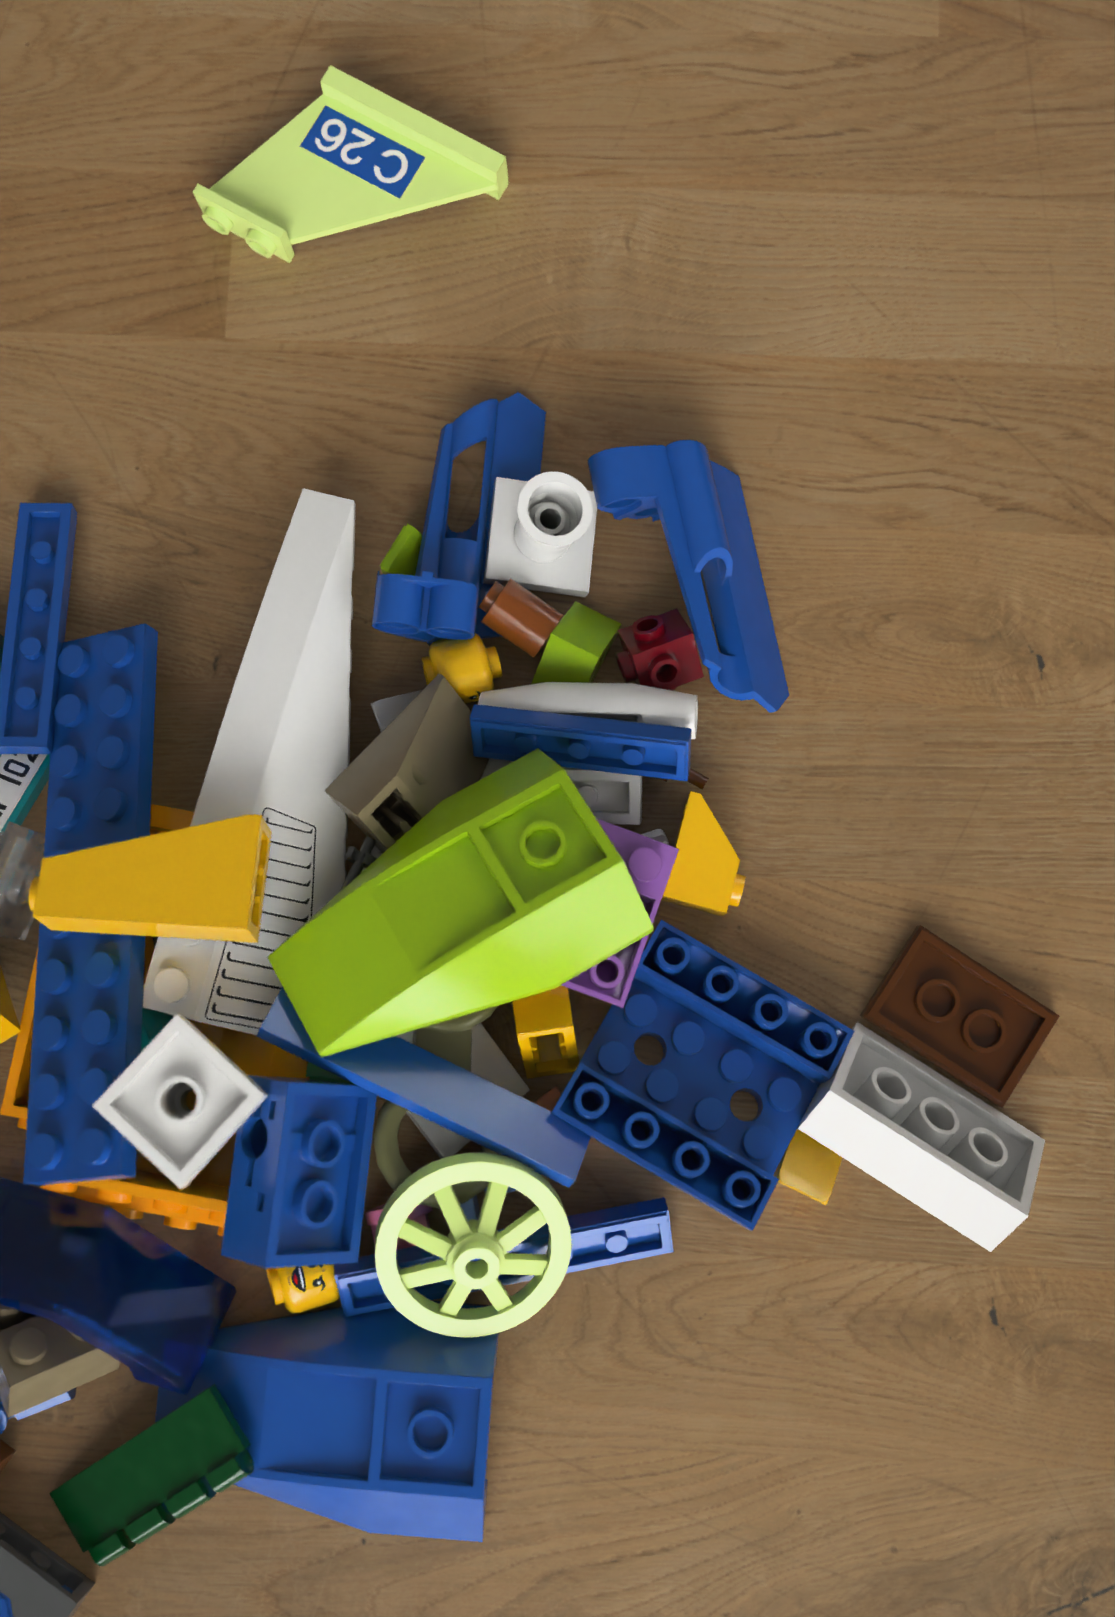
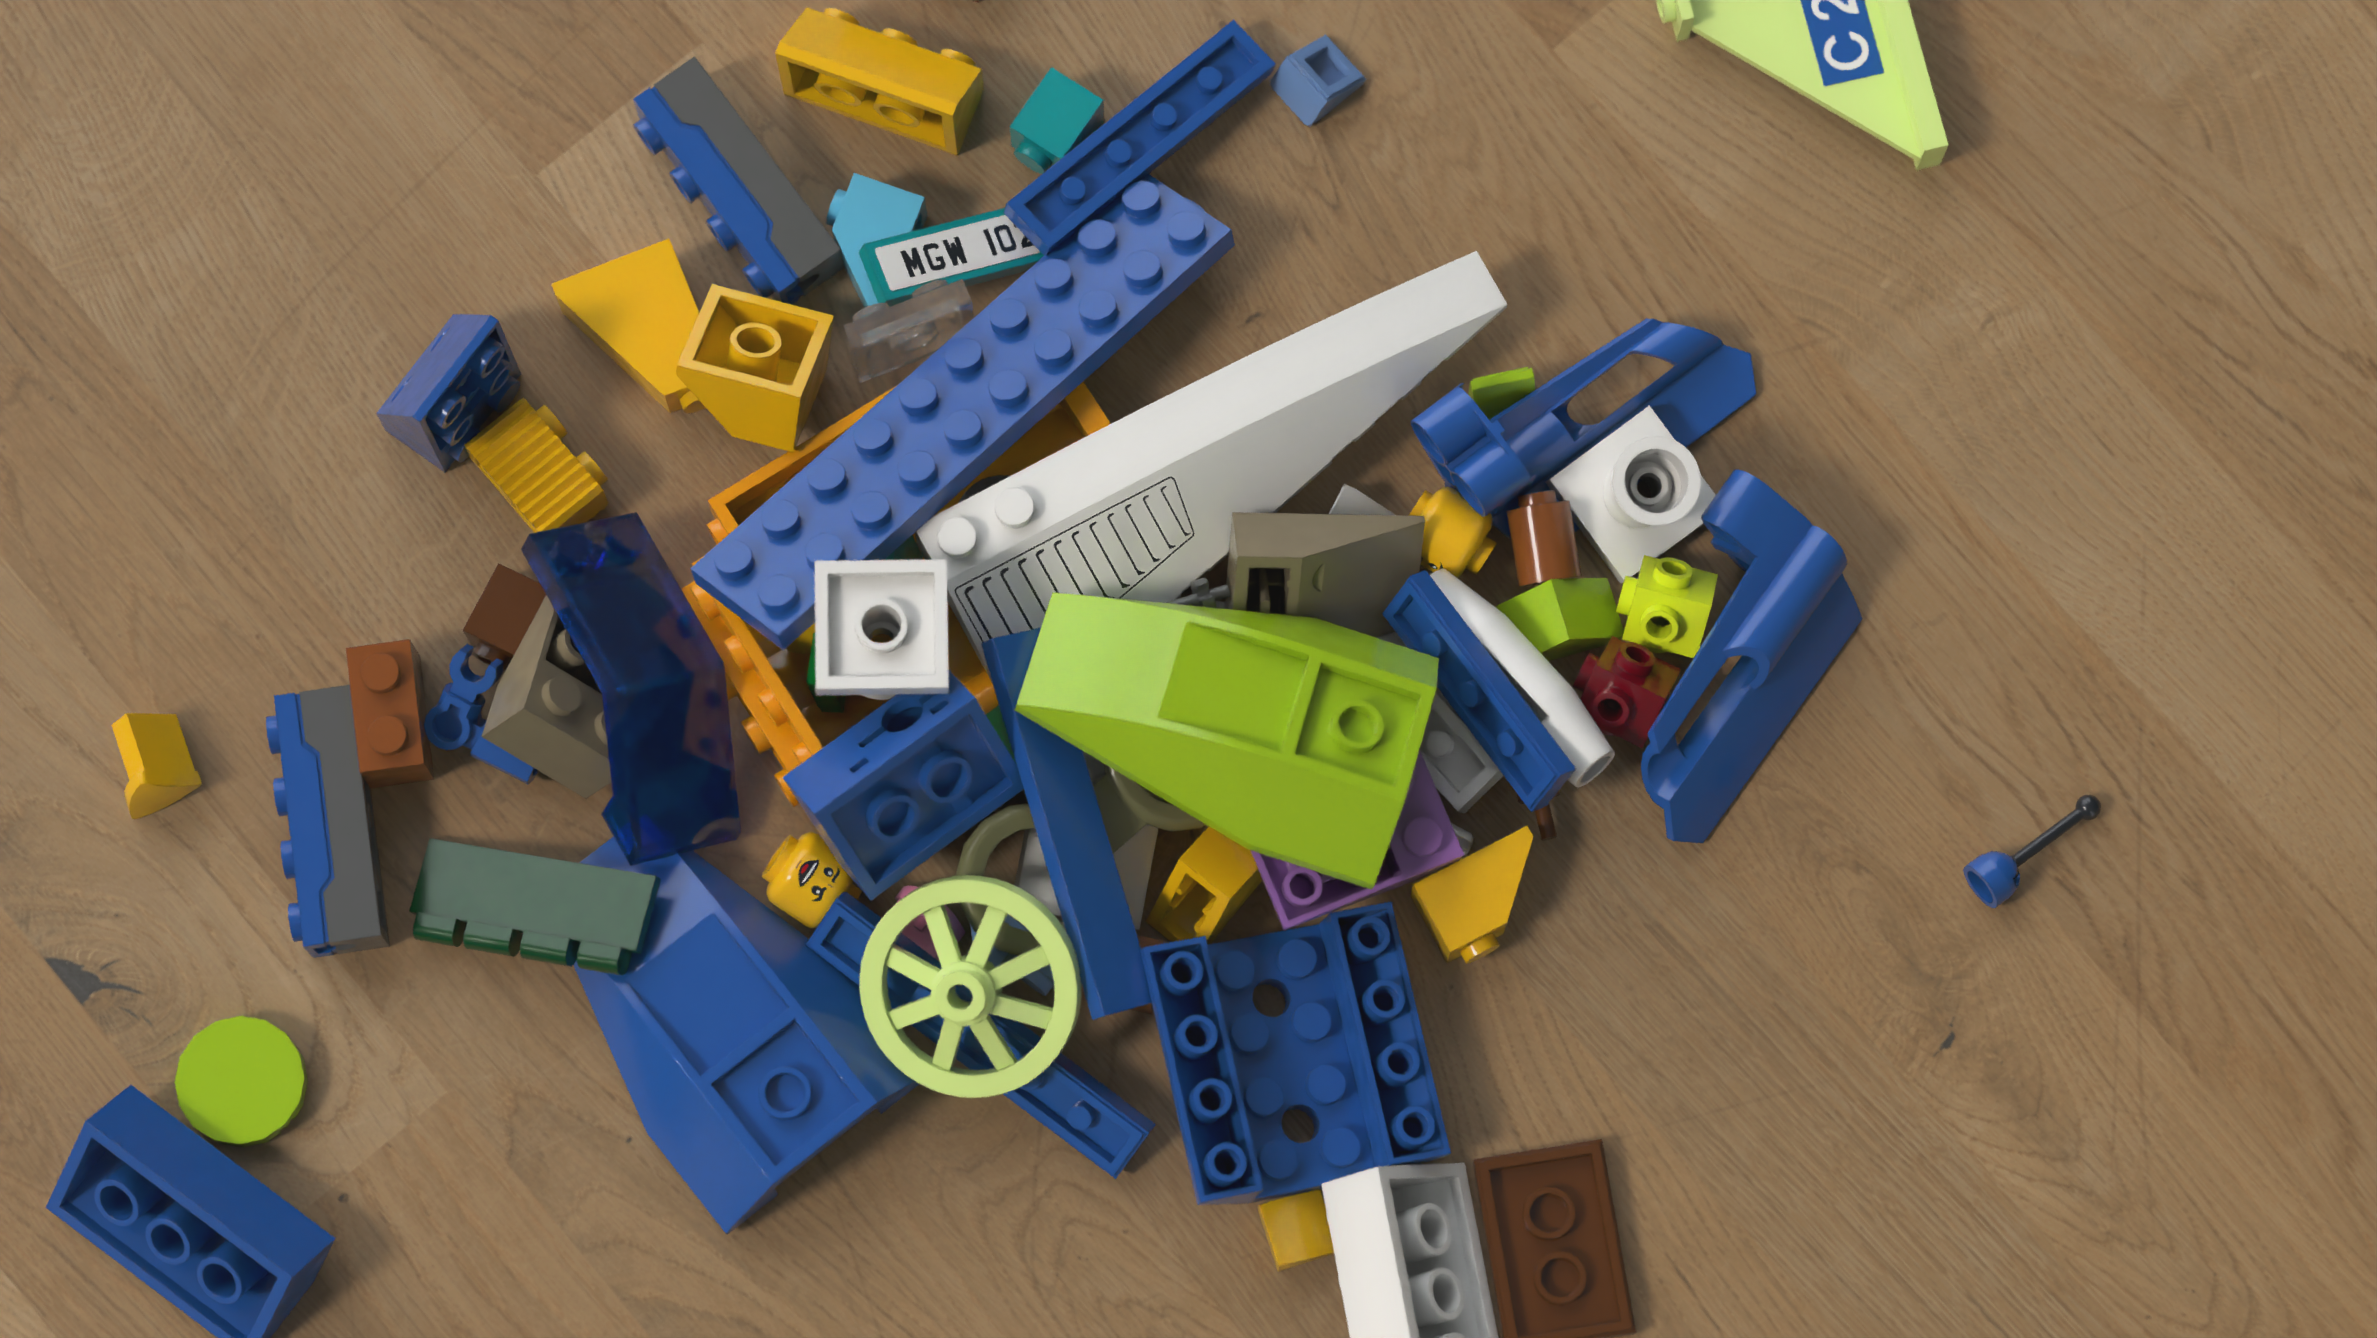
camera: 40 degrees right, 5 degrees down
yellow slope [29,814,272,943] -> none
none -> medium blue slope [1270,35,1366,126]
none -> neon yellow brick [1616,555,1718,658]
none -> hinge [1963,795,2101,908]

